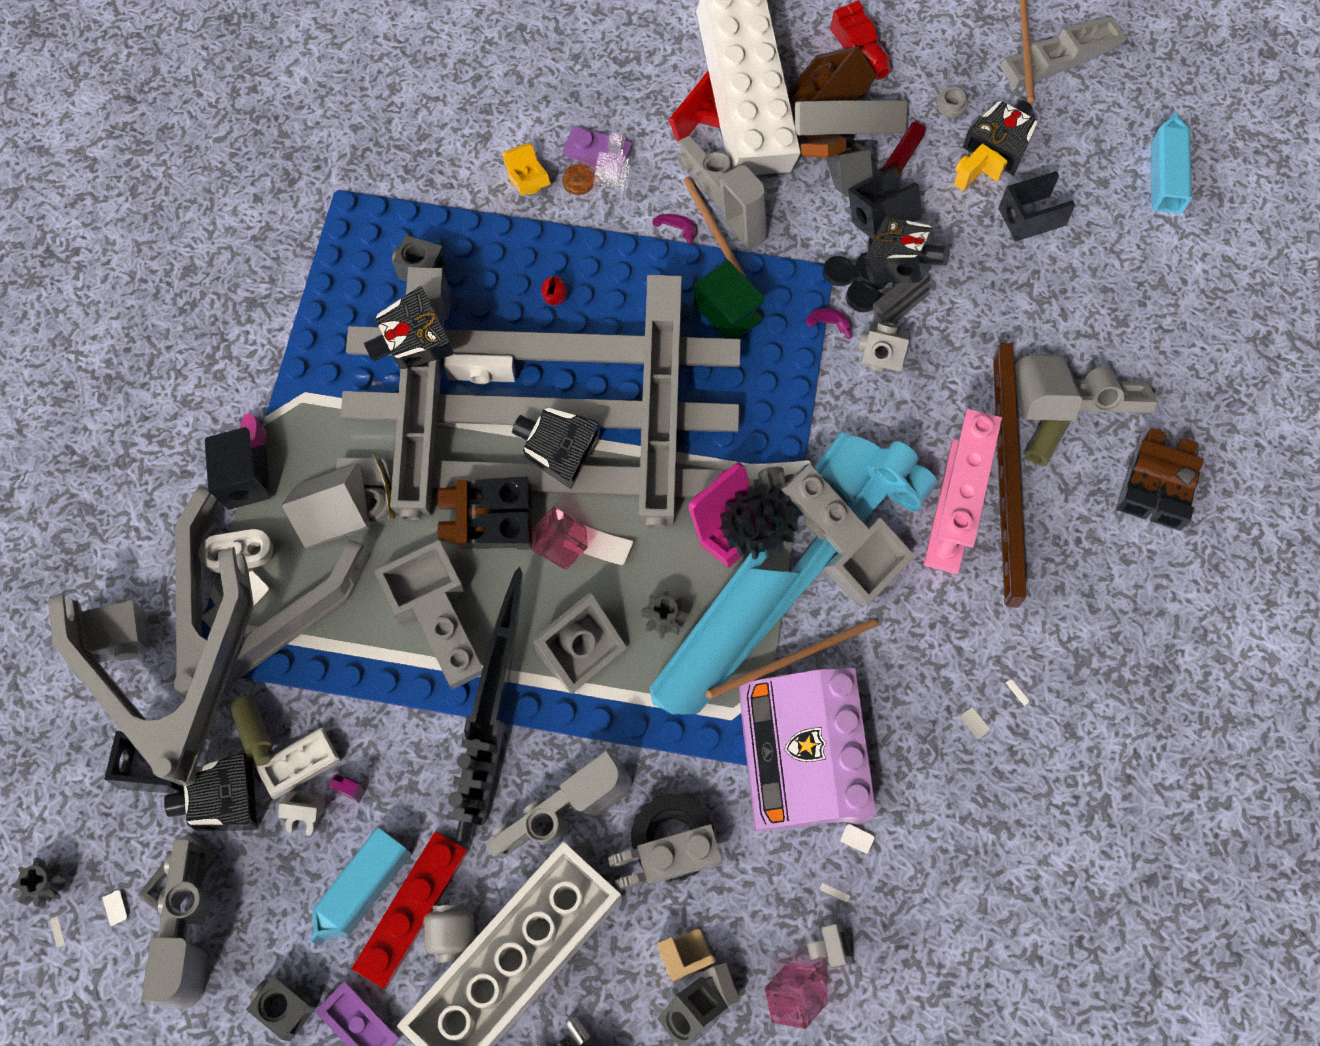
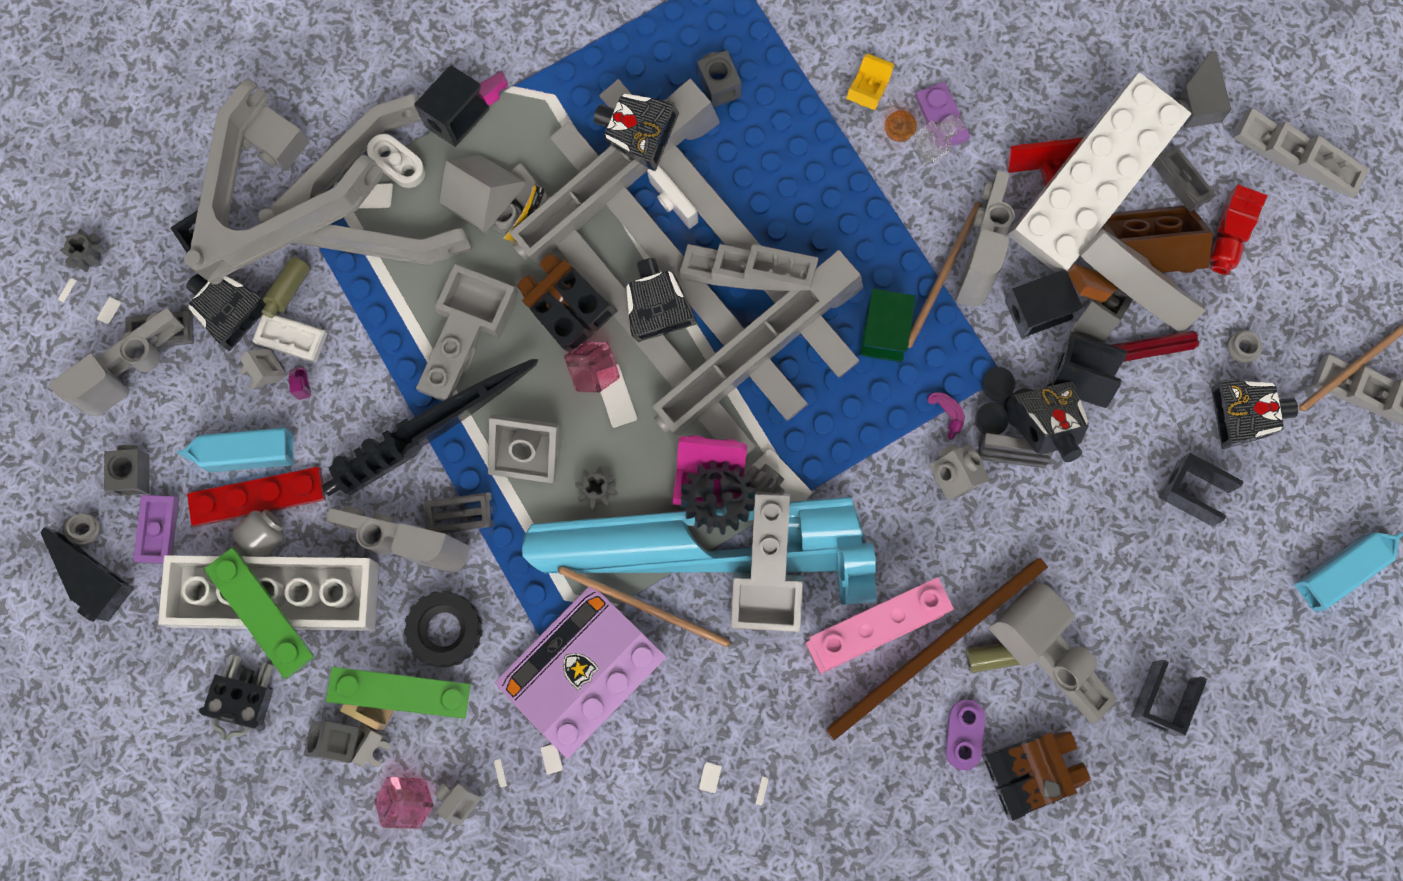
camera: 55 degrees right, 10 degrees up
red hinge [541,276,568,305] -> none
light grey hinge [608,824,722,890] -> none
magenta piece [652,214,696,244] -> none
yellow bracket [954,143,1007,191] -> none
none -> bright green plate [204,547,316,679]
none -> bright green plate [325,667,471,719]
none -> flat silver tile [424,493,494,533]
none -> light grey slope [679,244,818,291]
none -> medium lavender plate [945,700,985,770]
none -> black piece [1005,270,1082,339]
none -> black piece [1131,659,1207,736]
none -> flat silver tile [1152,146,1217,212]

